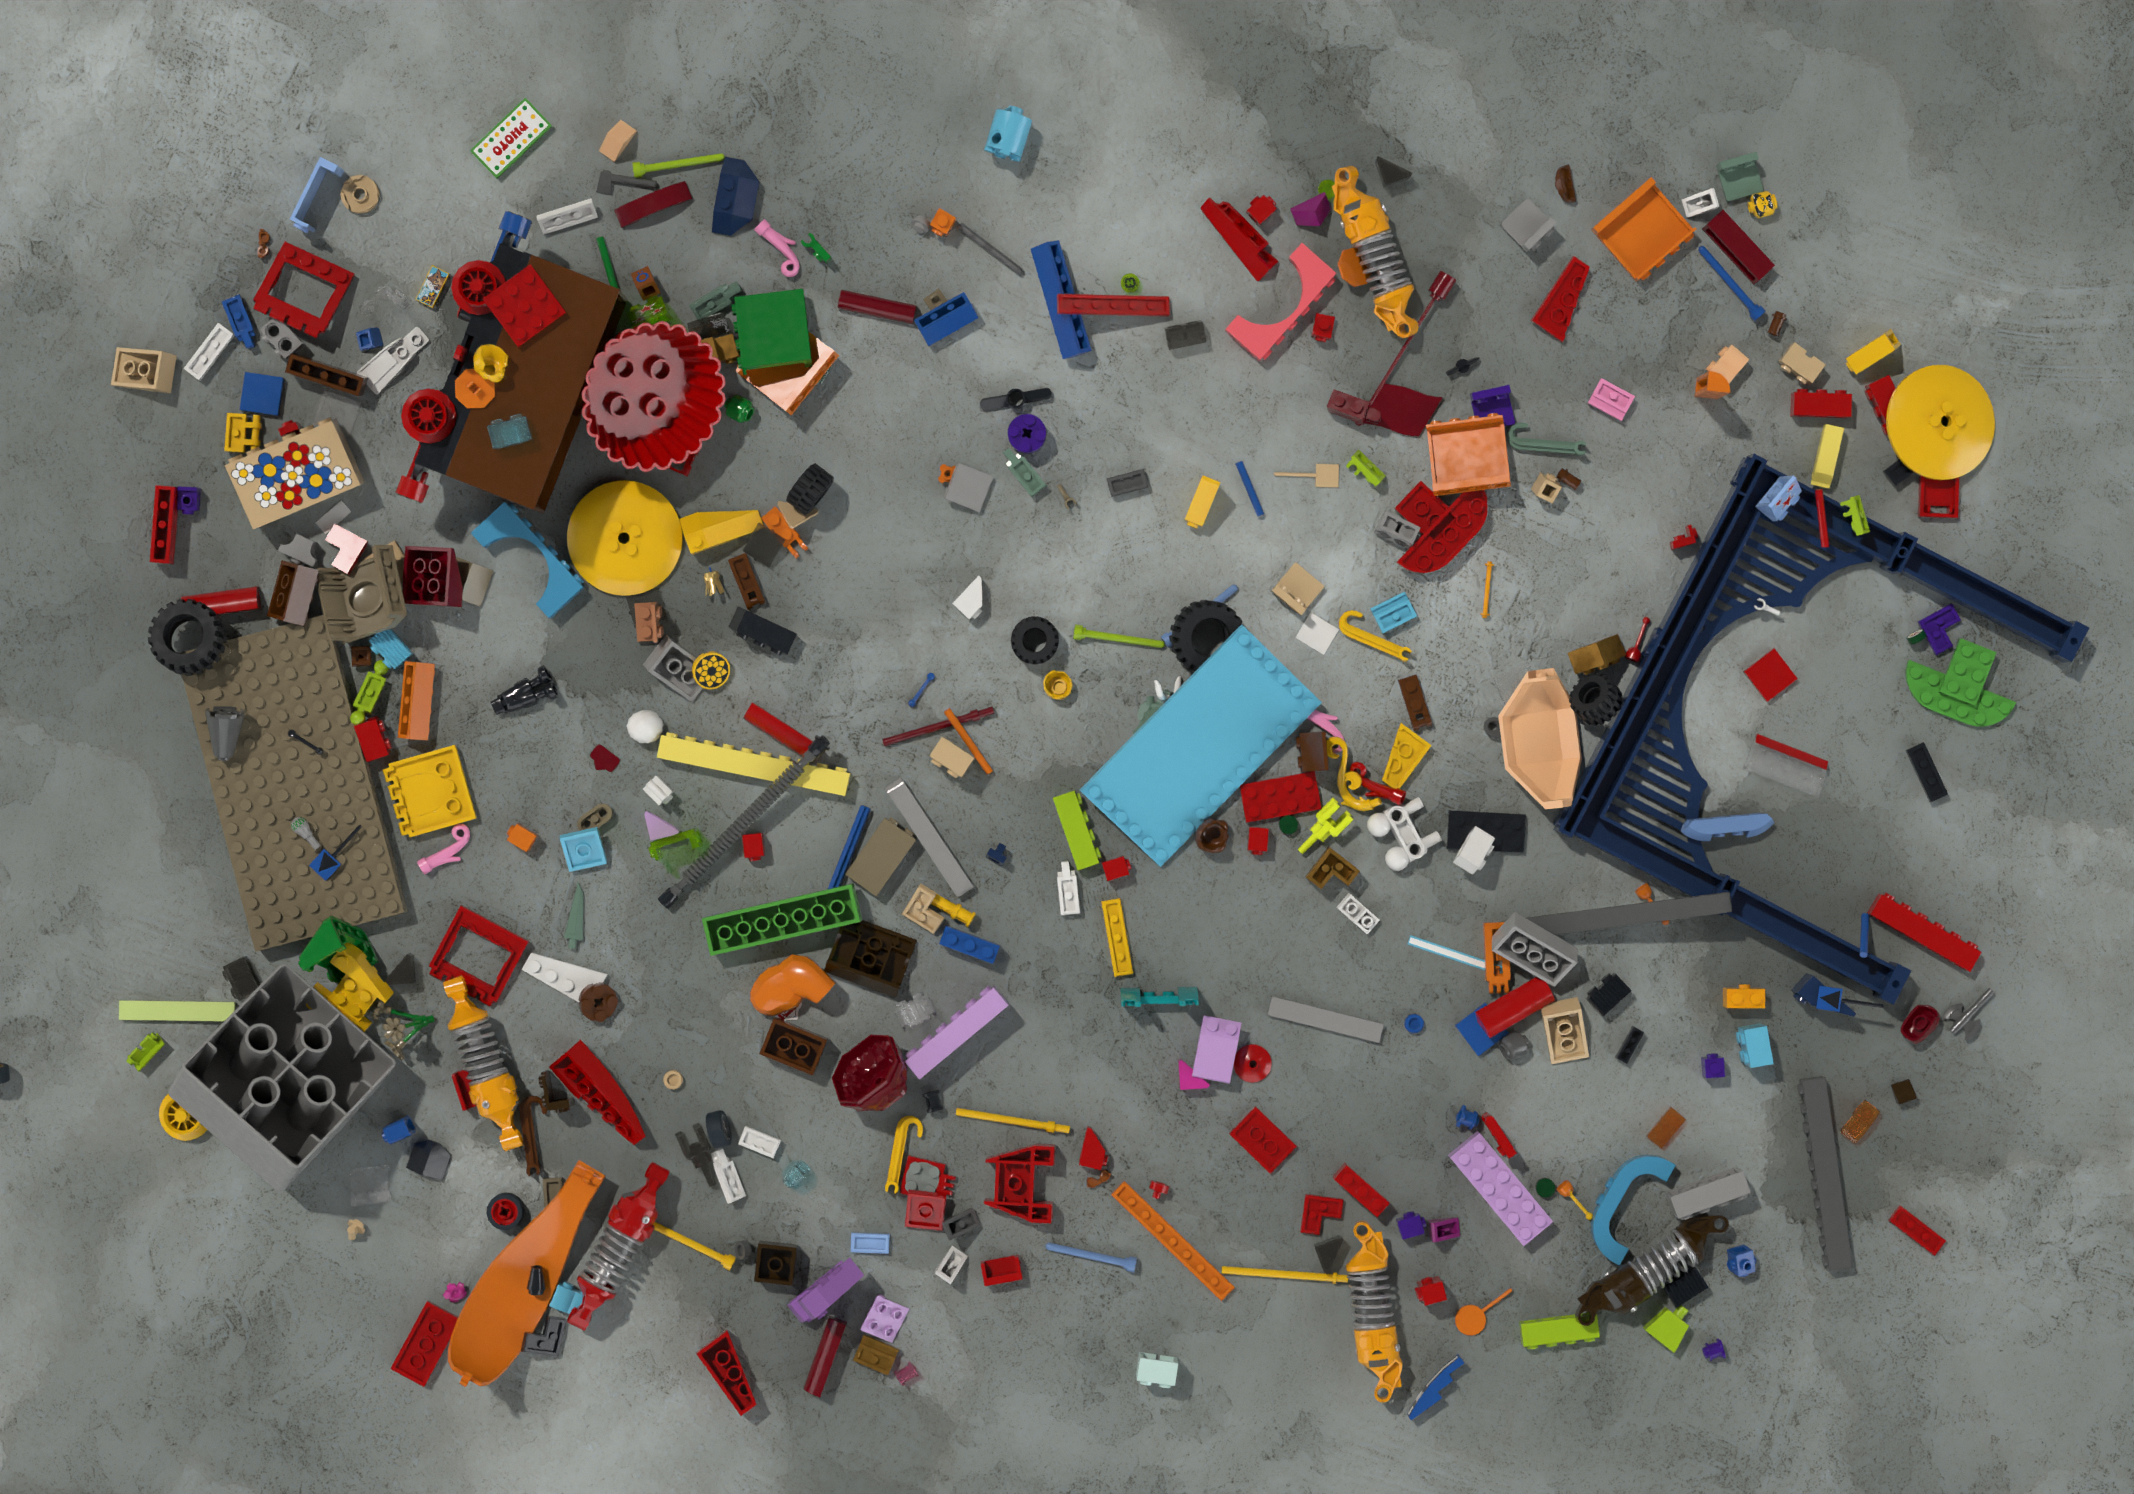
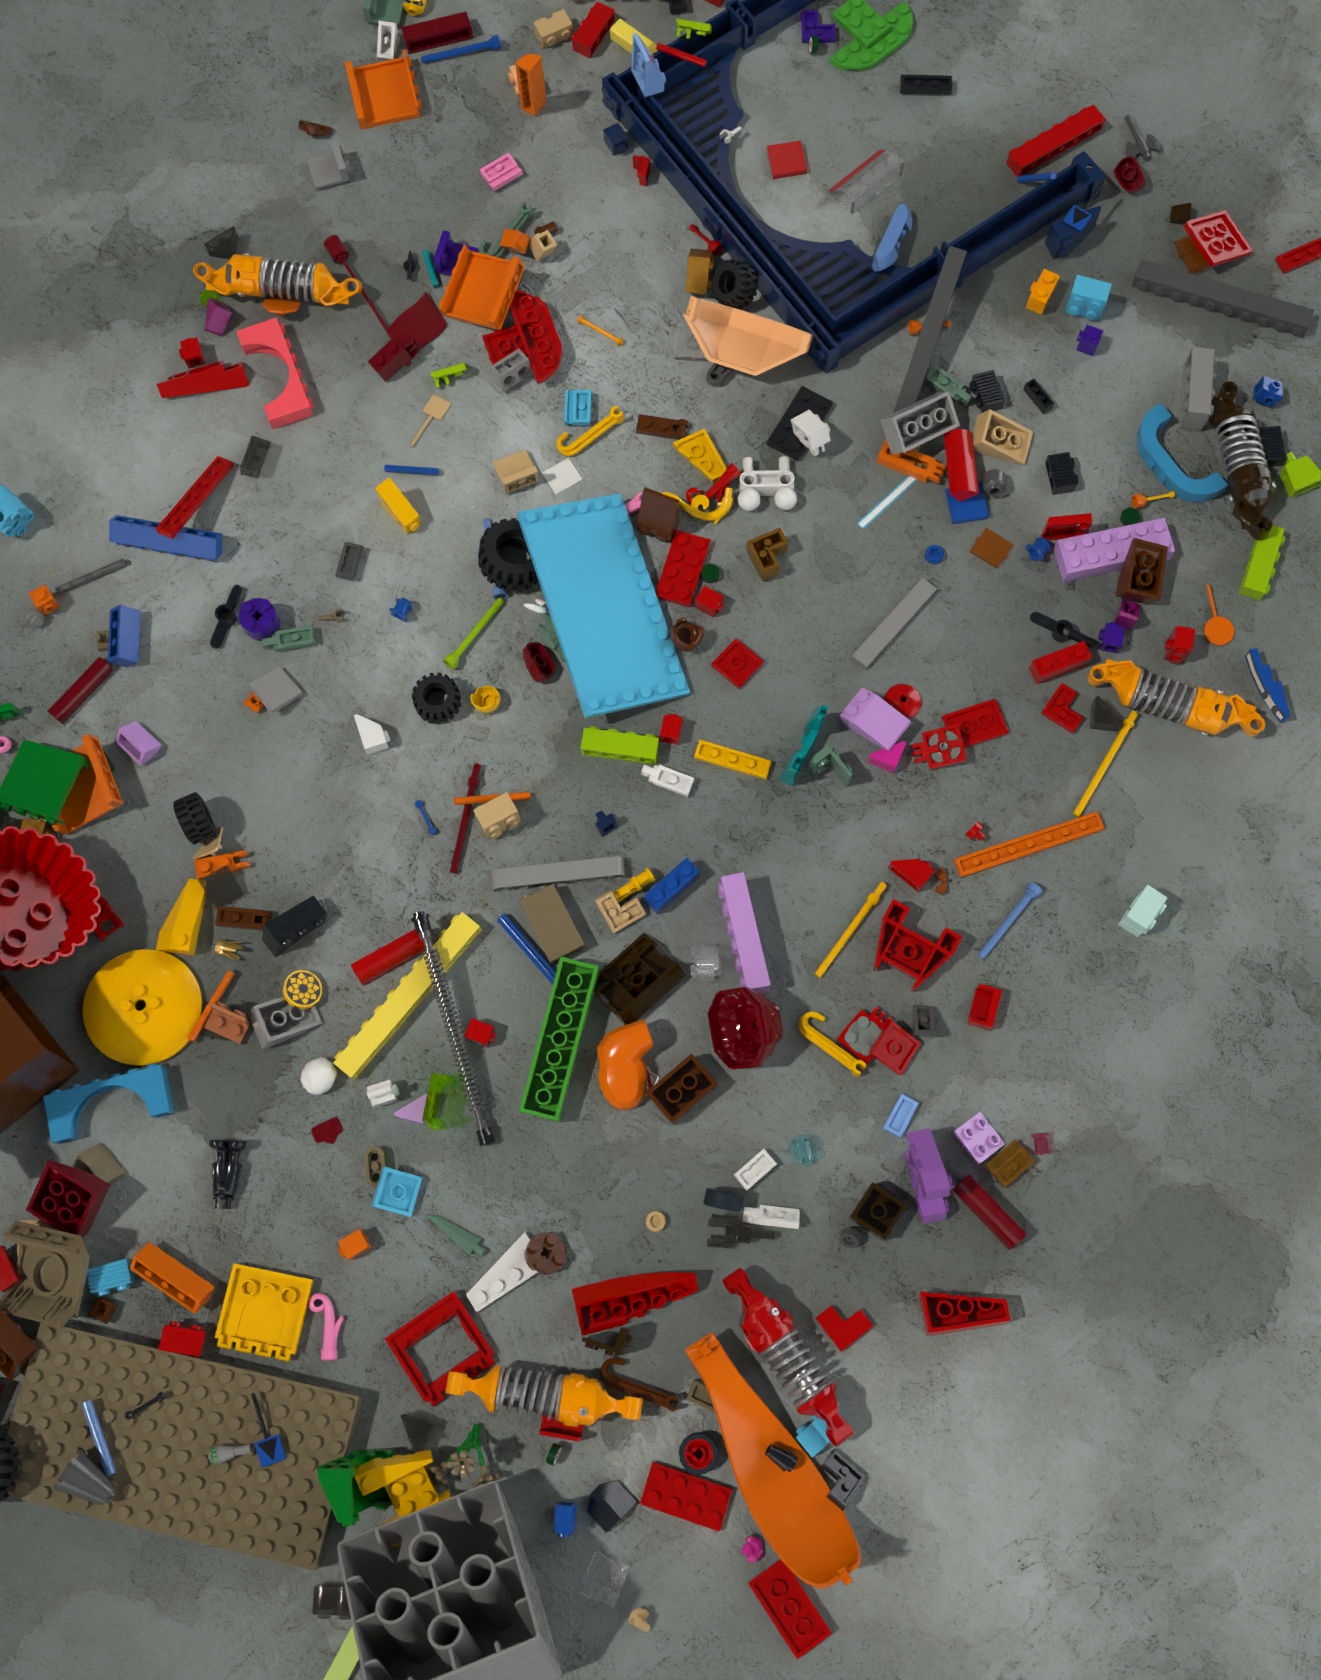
camera: 55 degrees left, 15 degrees down
lime plate [350,660,389,725] -> none
yellow piece [654,1222,736,1271] -> none
green head [724,395,754,423] -> none
black bush [922,1090,943,1113] -> none
white slope [935,1246,968,1284] -> none
clear neon green tile [1121,273,1140,293] -> none
neon yellow plant [1298,797,1354,854] -> none
red bracket [1311,313,1335,342] -> none
white slope [1336,893,1380,934] -> none
red wing [1531,256,1590,342] -> none
clear orange plate [1646,1107,1686,1149] -> none
reddish brown pin [1767,311,1787,337] -> none
none -> medium blue piece [81,1400,117,1477]
none -> lavender brick [115,721,161,766]
none -> orange bar [187,970,235,1042]
none -> blue brick [389,597,413,622]
none -> teal piece [422,249,440,288]
none -> orange brick [499,229,530,254]
none -> dark red piece [522,642,556,683]
none -> dark green tile [546,1443,562,1466]
none -> dark blue brick [603,122,629,156]
none -> red plate [640,1462,732,1532]
none -> red tile [711,638,764,689]
none -> sand green bracket [808,745,852,787]
none -> red tile [815,1305,873,1352]
none -> red piece [911,724,967,770]
none -> sand green hinge [924,366,972,406]
none -> clear orange piece [970,528,1013,569]
none -> black piece [1030,612,1096,648]
none -> black brick [1045,452,1079,495]
none -> reddish brown slope [1116,538,1168,605]
none -> red plate [1183,210,1253,268]

